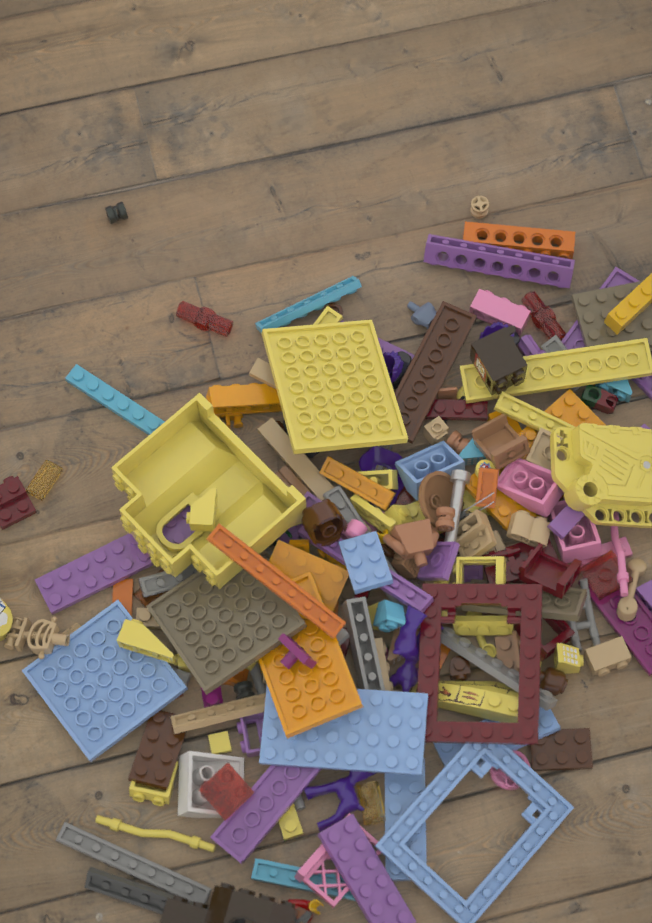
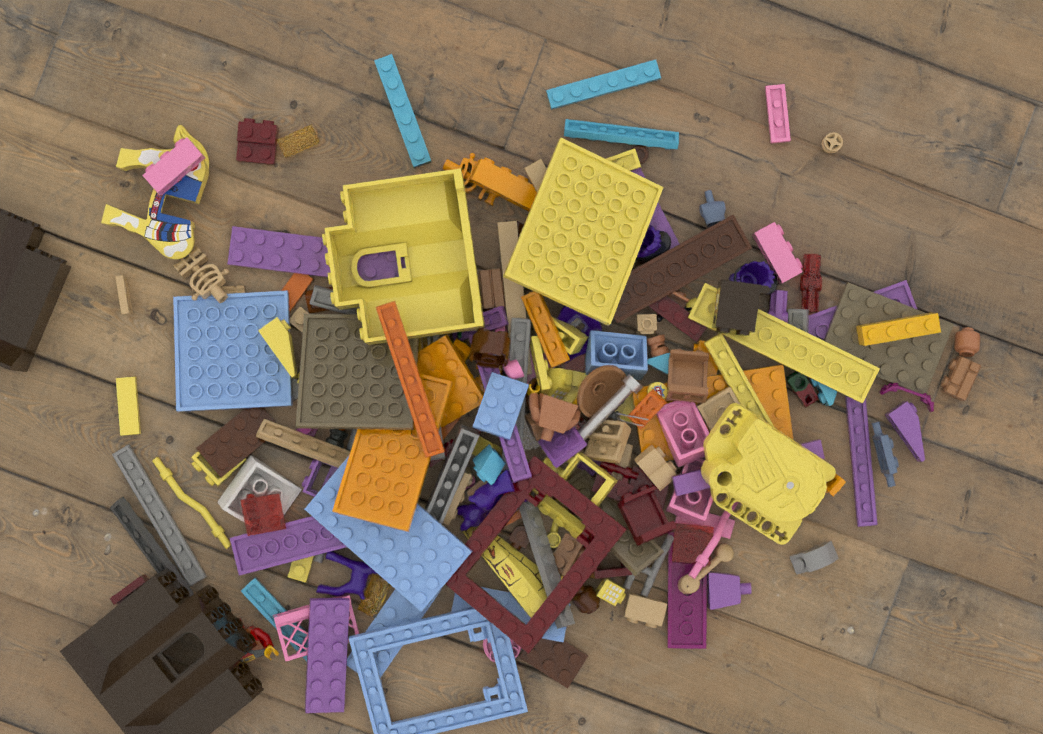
camera: 30 degrees right, 20 degrees up
clear red piece [176,301,233,337] -> none
light yellow slope [186,488,218,532] -> none
light yellow tile [208,731,232,754] -> none
magenta tile [278,633,317,669] -> none
medium lavender brick [423,234,575,288] -> none
nougat wheel [435,507,455,532] -> none
orange brick [463,221,575,259] -> none
none -> light yellow tile [116,377,141,436]
none -> medium azure plate [546,60,661,110]
none -> bright pink plate [765,84,791,144]

